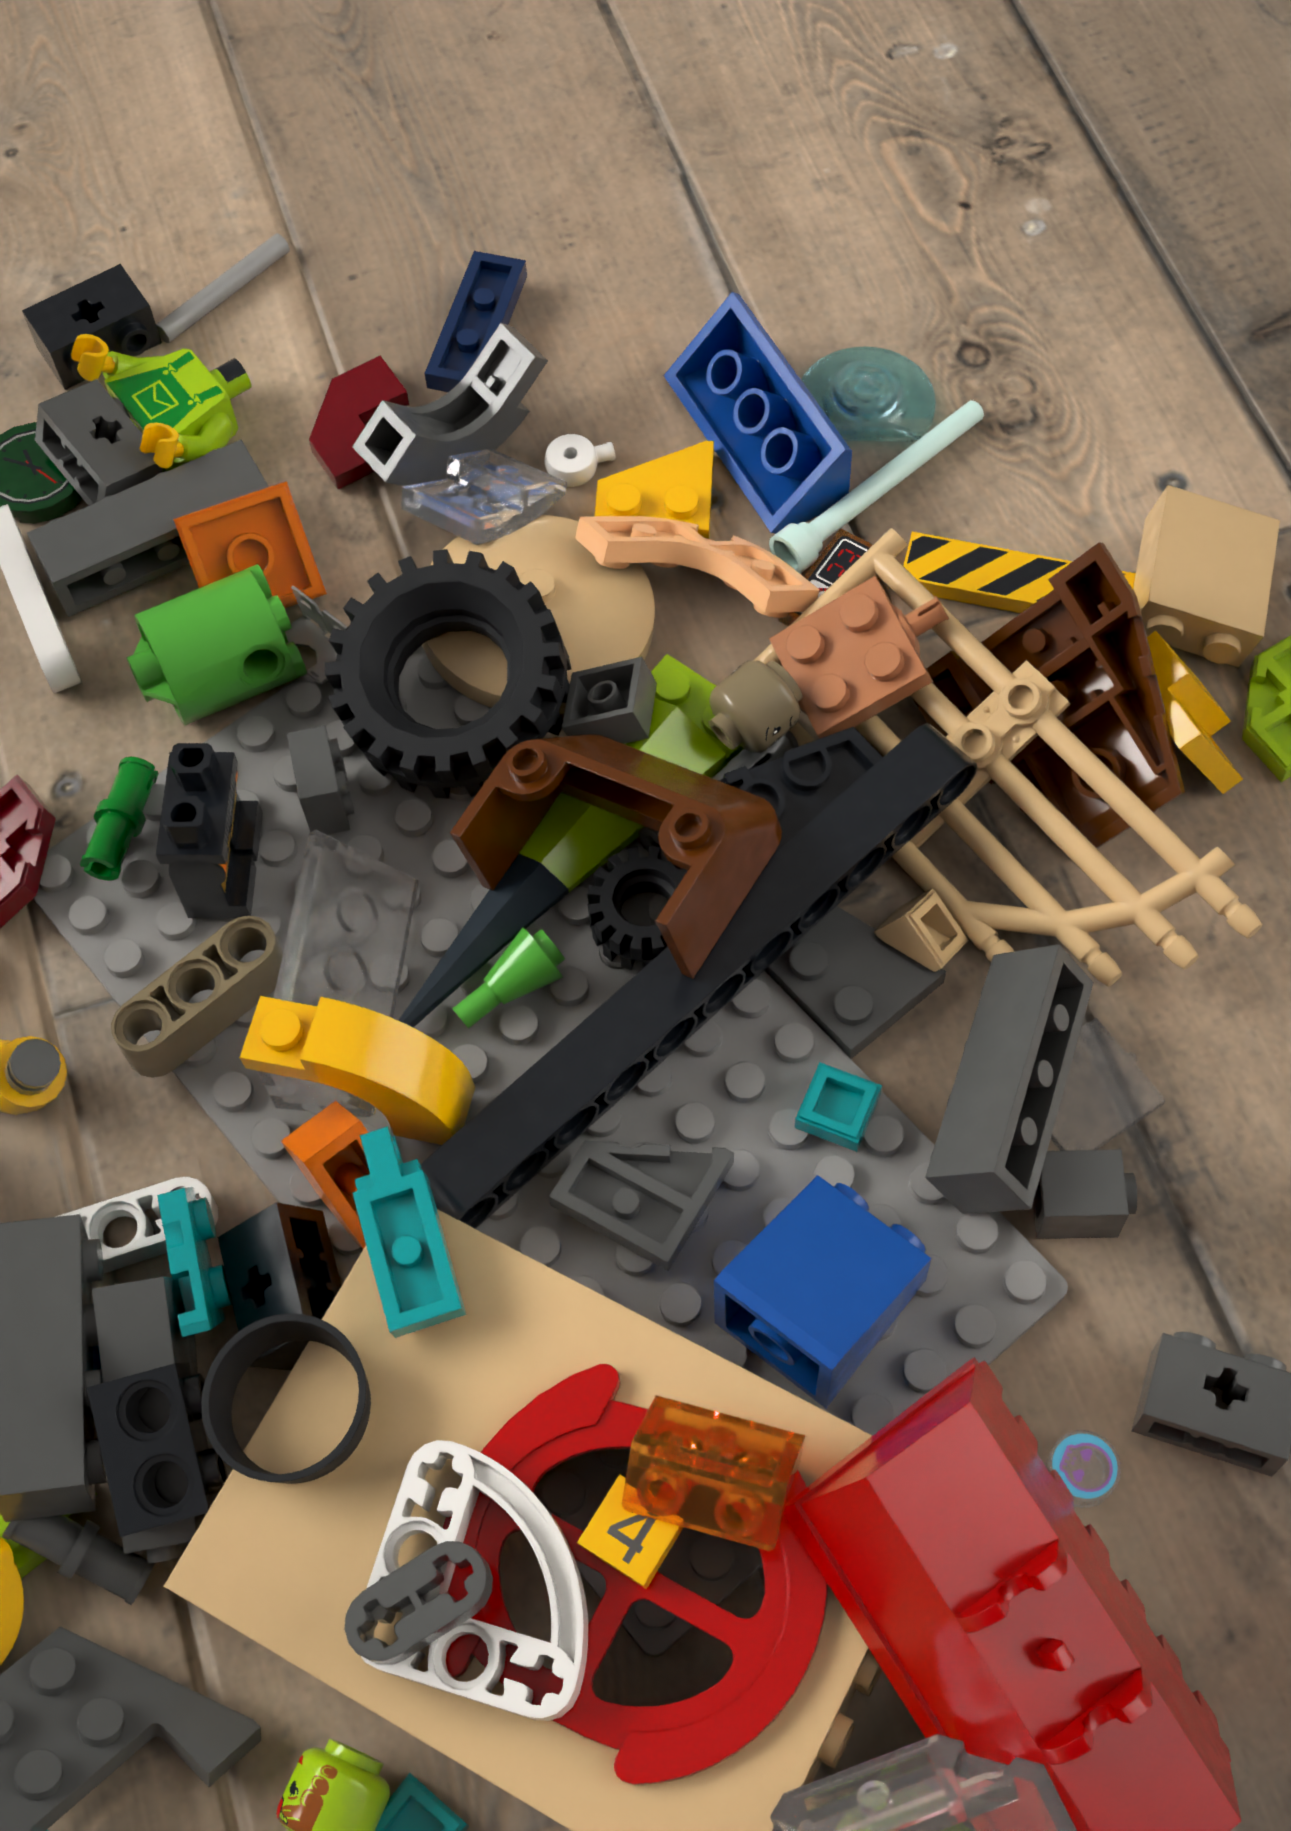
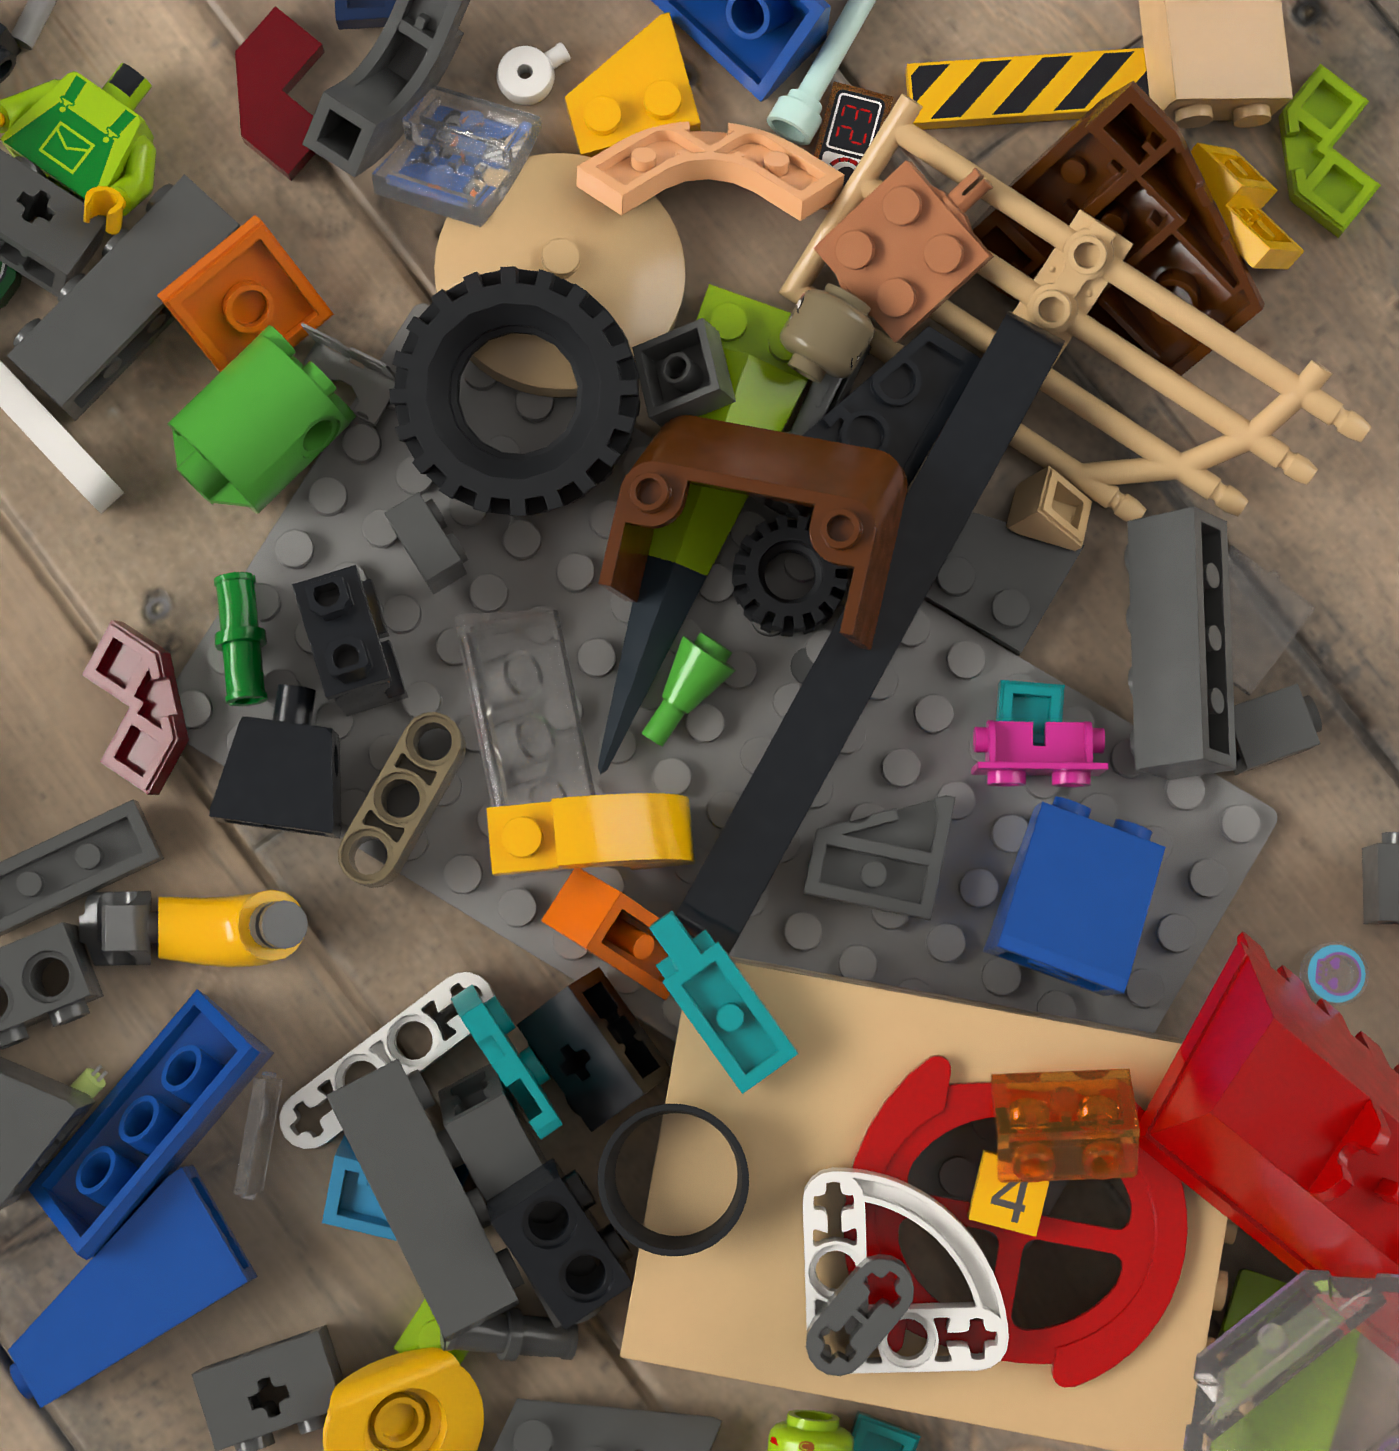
camera: 25 degrees left, 20 degrees up
none -> black torso [209,684,342,839]
none -> dark pink hinge [971,720,1108,787]

